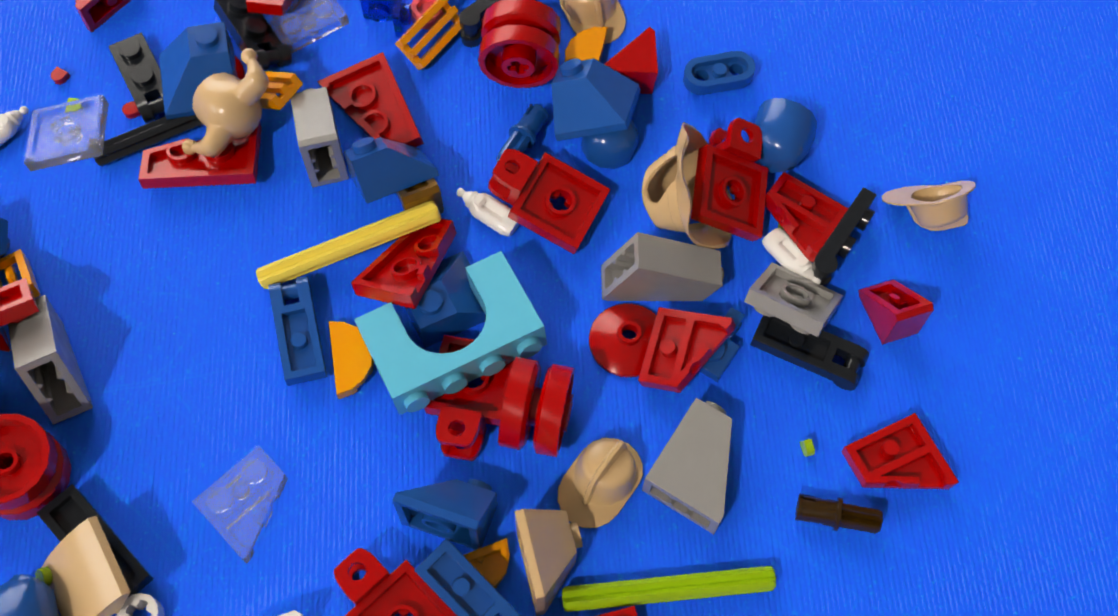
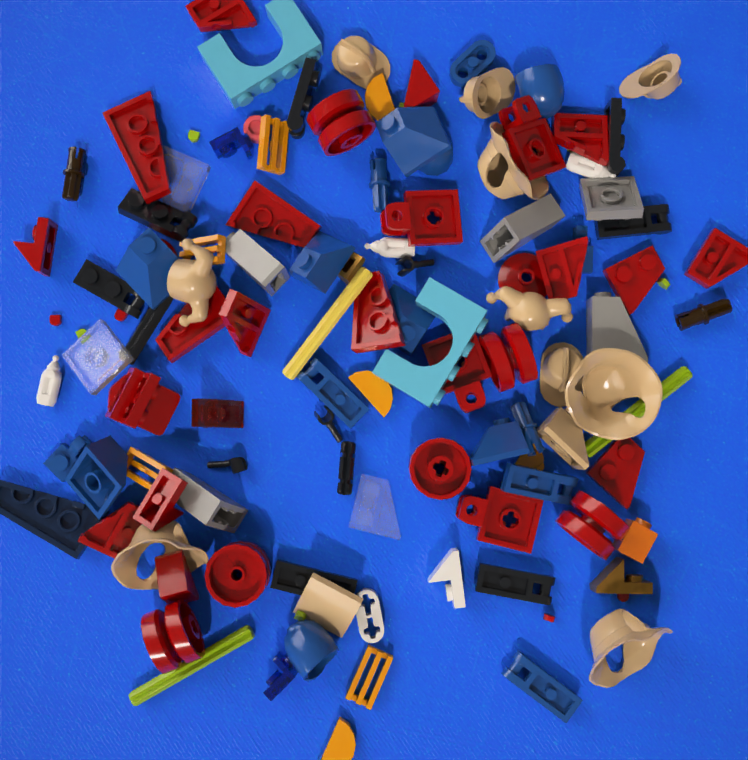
camera: 25 degrees left, 20 degrees up
slope [858,279,934,345] -> none
none -> red piece [105,368,180,436]
none -> clear red slope [191,398,244,428]
none -> black hand [207,457,248,474]
none -> red wing [219,289,271,357]
none -> black hand [314,405,343,443]
none -> black axle [337,441,356,495]
none -> black hand [395,256,434,277]
none -> red wheel [408,438,472,500]
none -> tan piece [459,67,515,119]
none -> tan piece [486,286,573,331]
none -> blue axle [511,401,545,456]
none -> tan piece [565,348,663,440]
none -> red wing [602,245,665,315]

